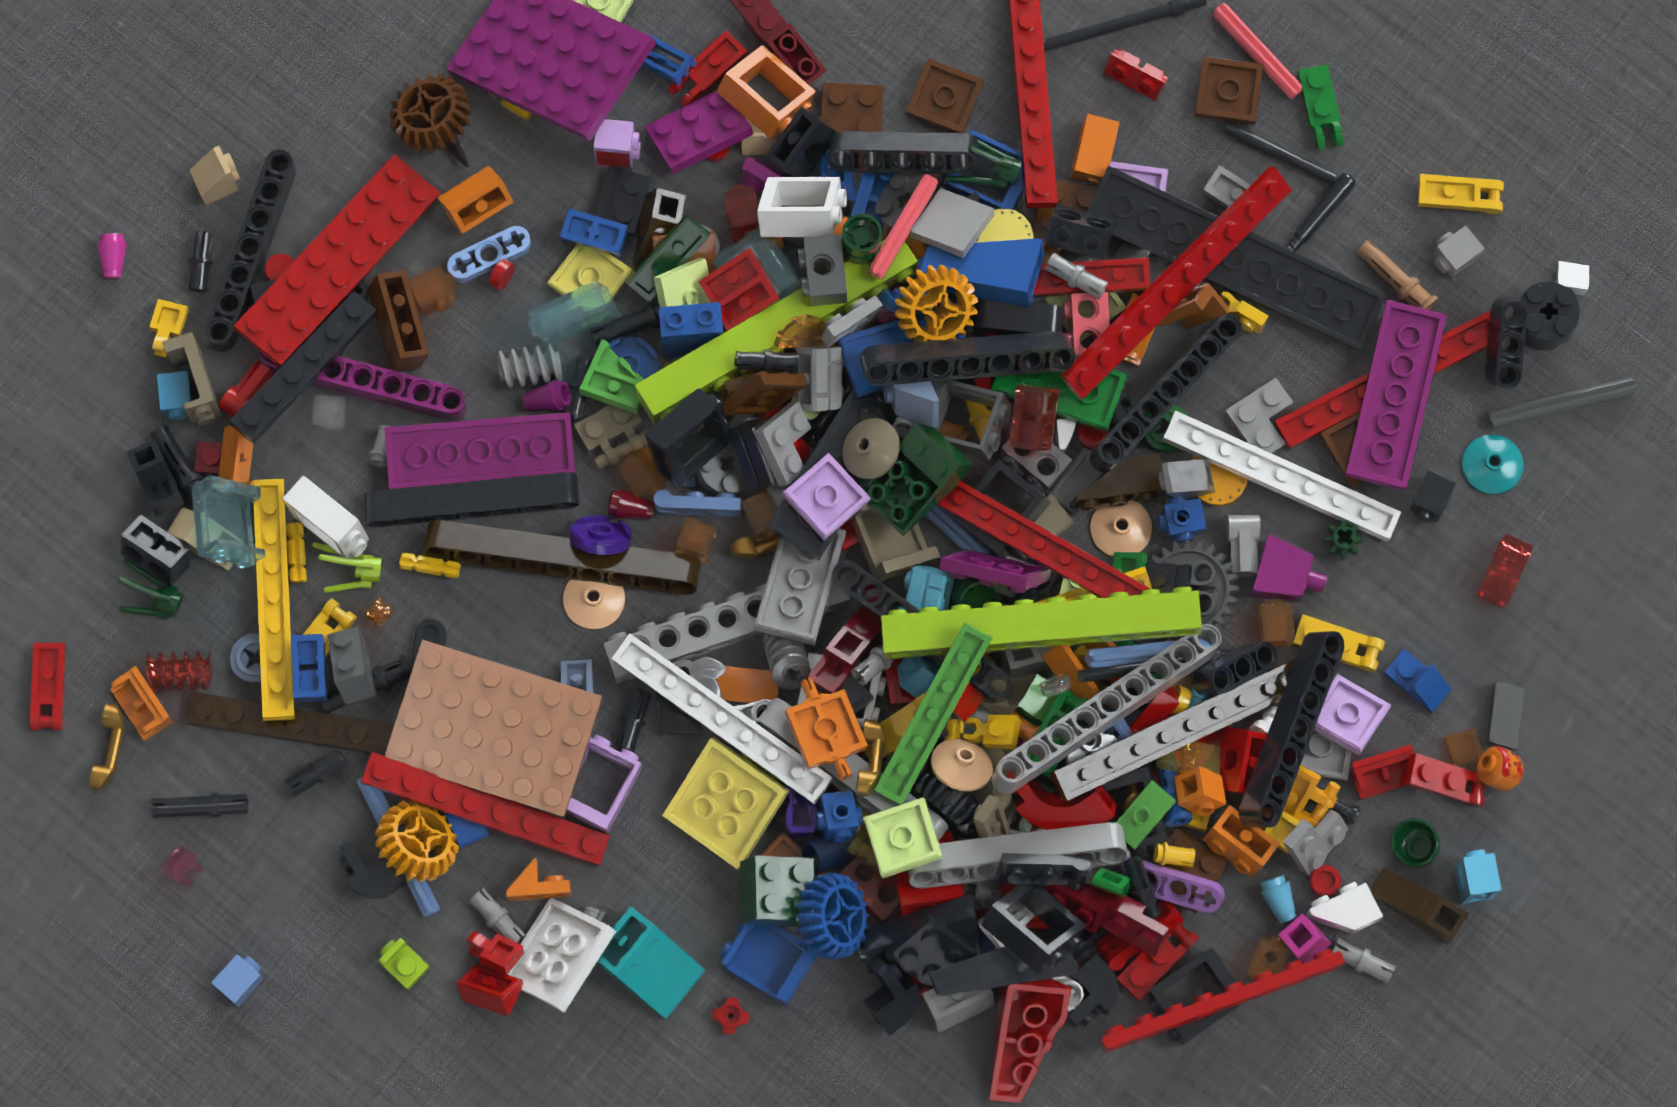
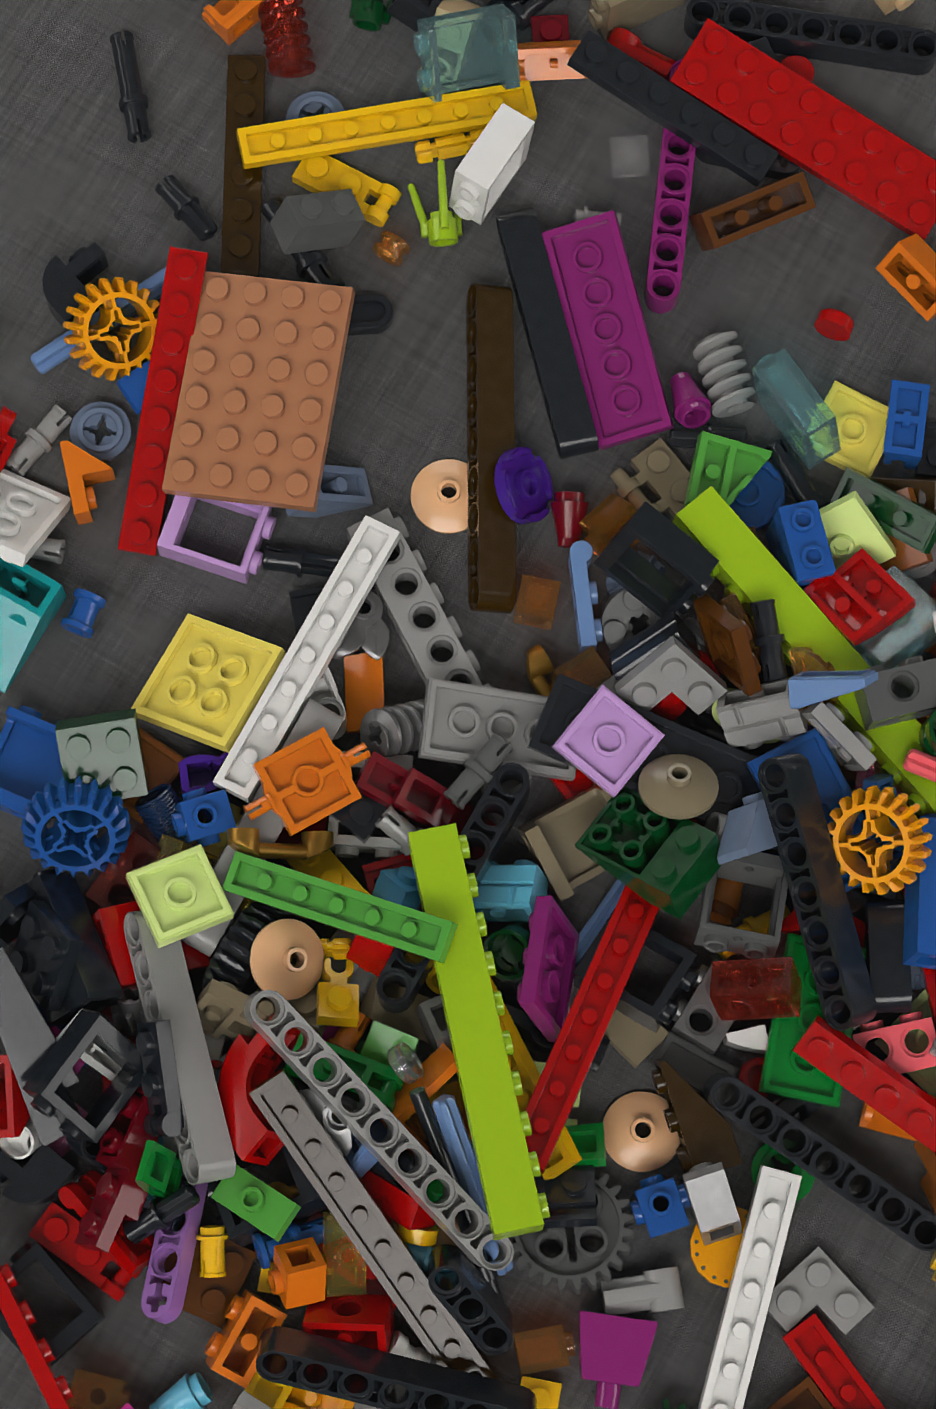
camera: 80 degrees right, 0 degrees up
clear pink tile [160,845,203,886] -> none
blue brick [291,634,327,702] -> none
yellow axle [399,552,461,578] -> none
clear orange brick [409,266,458,316] -> none
light blue beam [447,226,531,283] -> none
none -> blue bush [60,588,106,638]
none -> sand blue gear [70,402,131,461]
none -> dark grey pin [443,733,514,810]
none -> medium blue slope [788,670,879,709]

